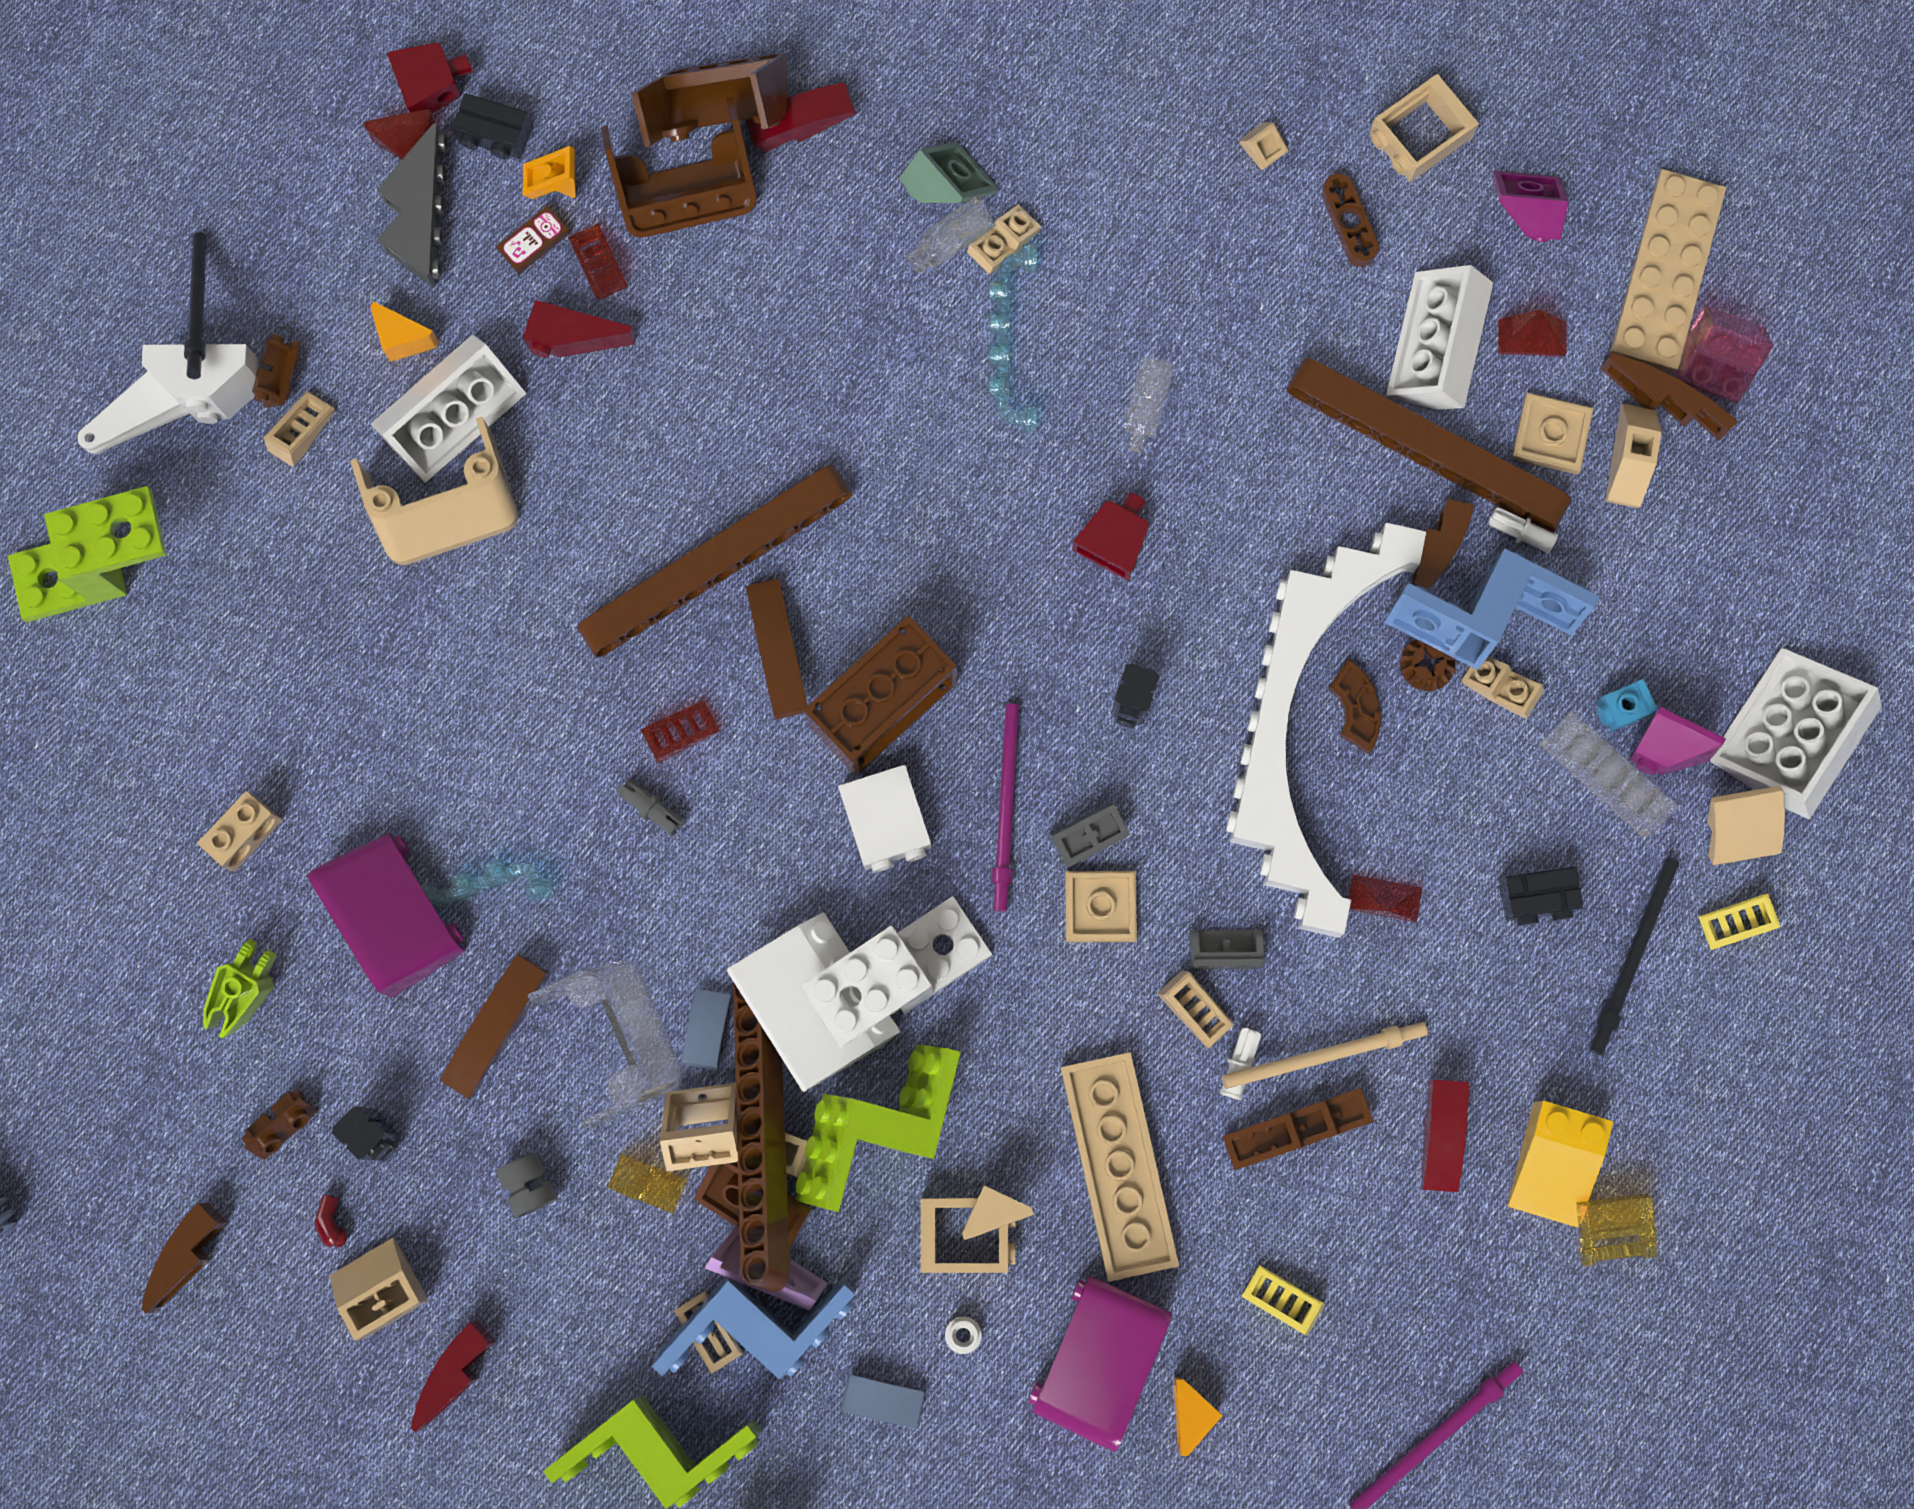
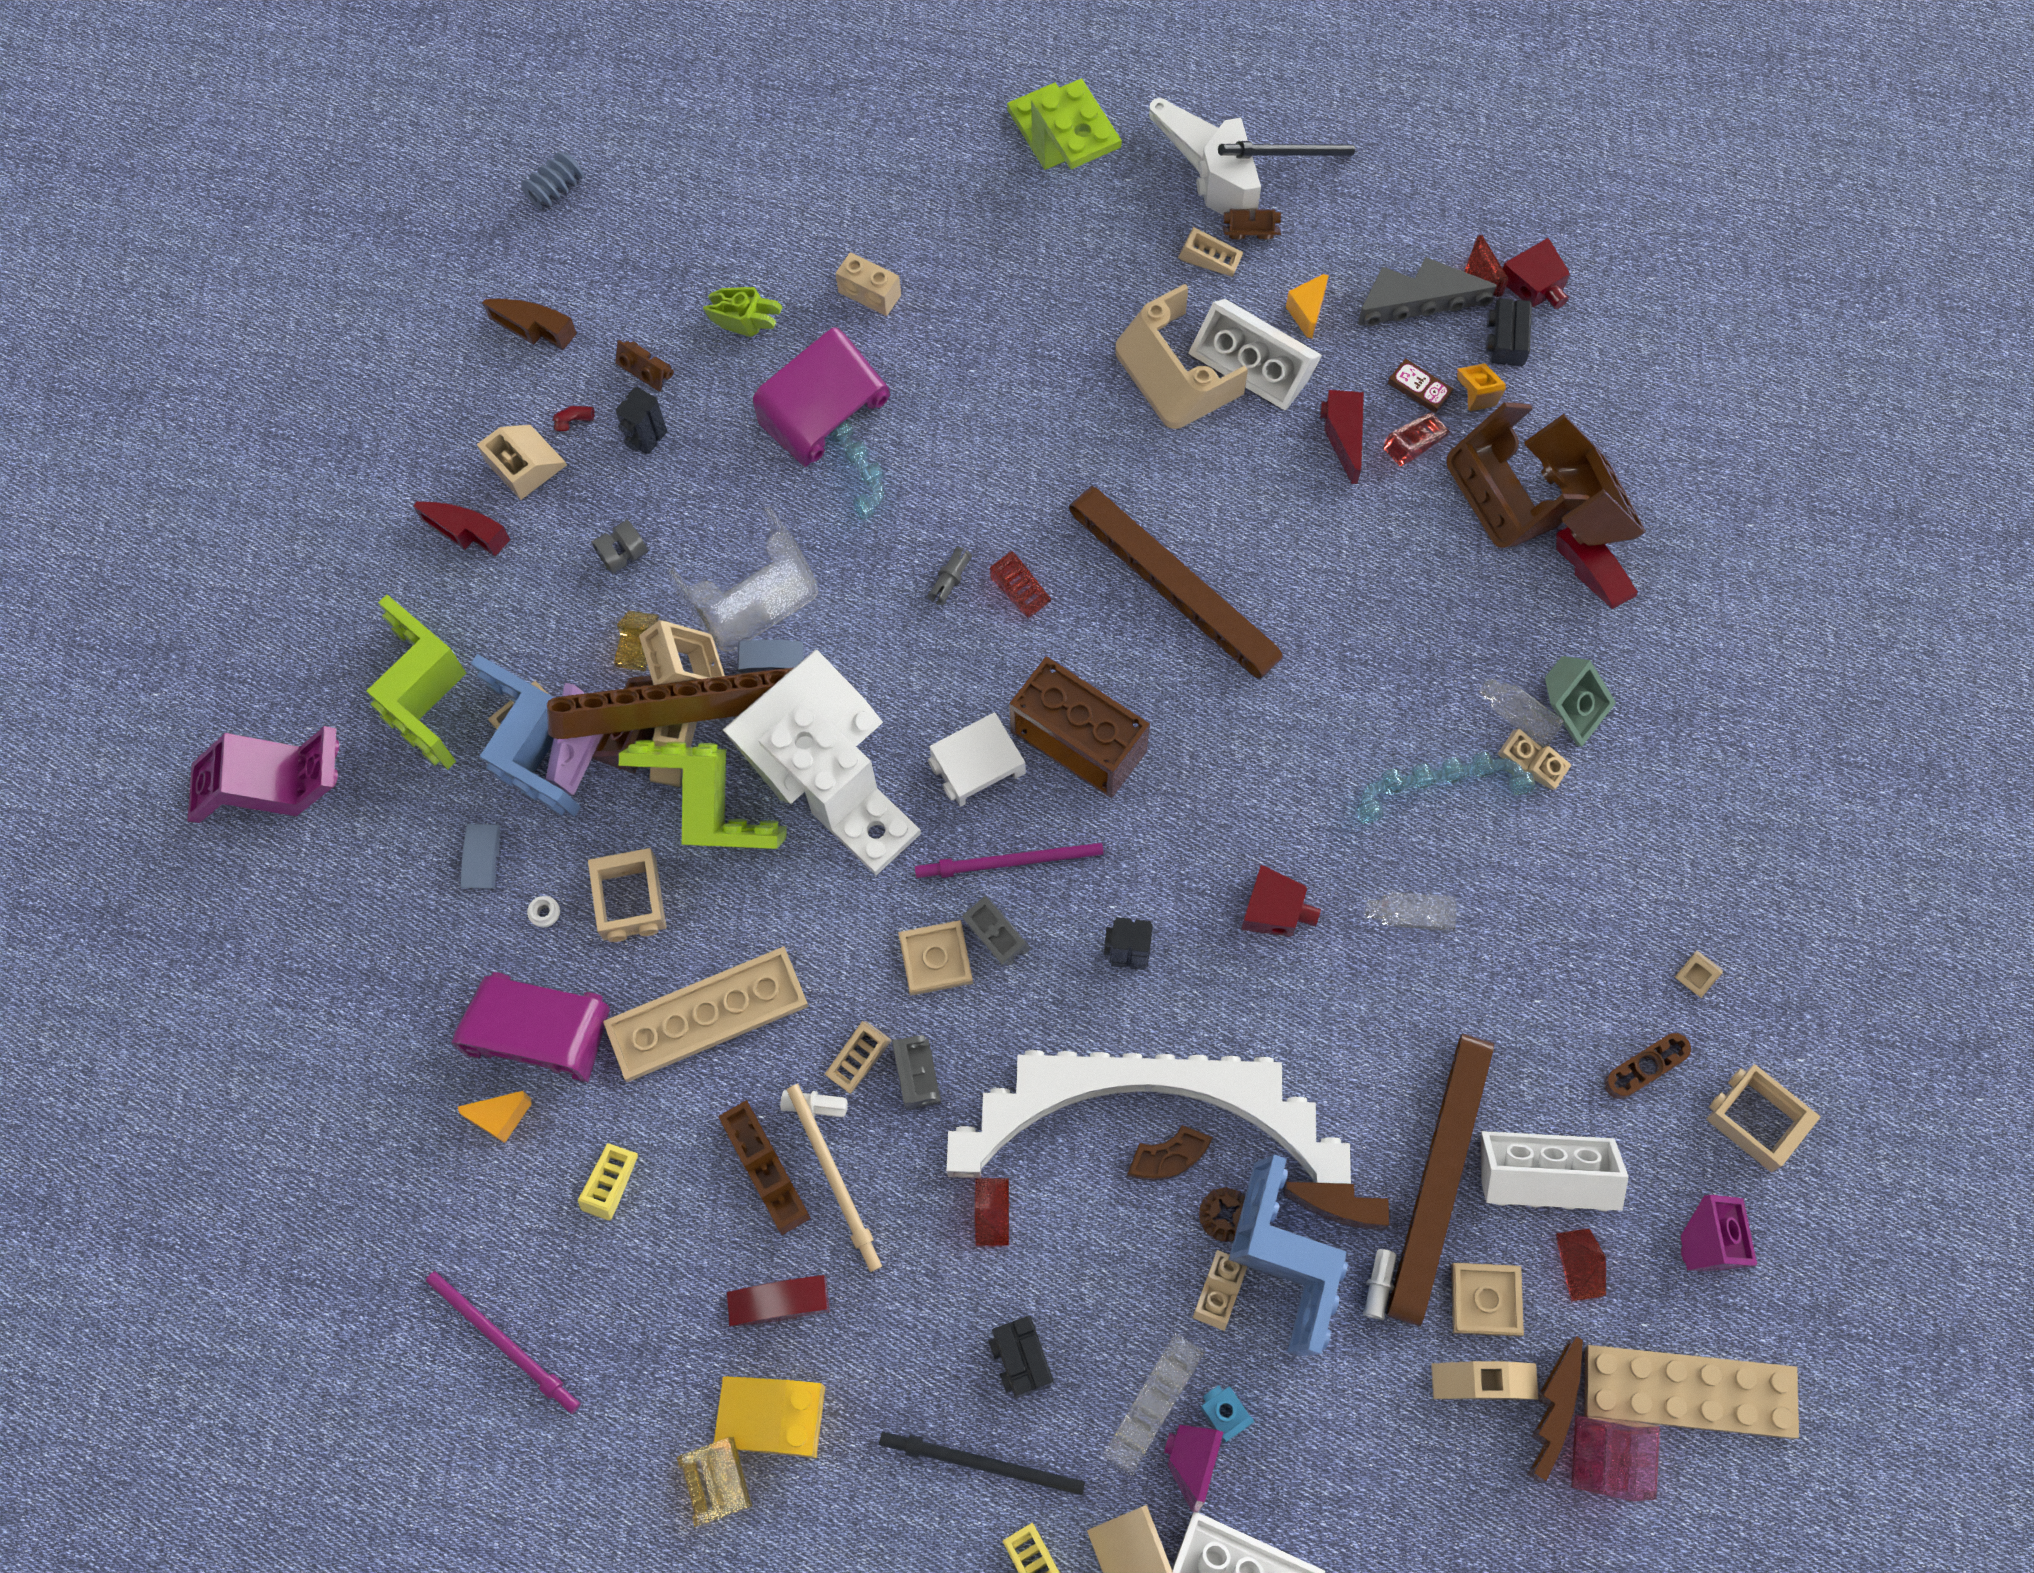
camera: 80 degrees right, 10 degrees down
reddish brown slope [440,953,548,1099] -> none
reddish brown slope [746,578,808,720] -> none
tan slope [962,1186,1034,1240] -> none

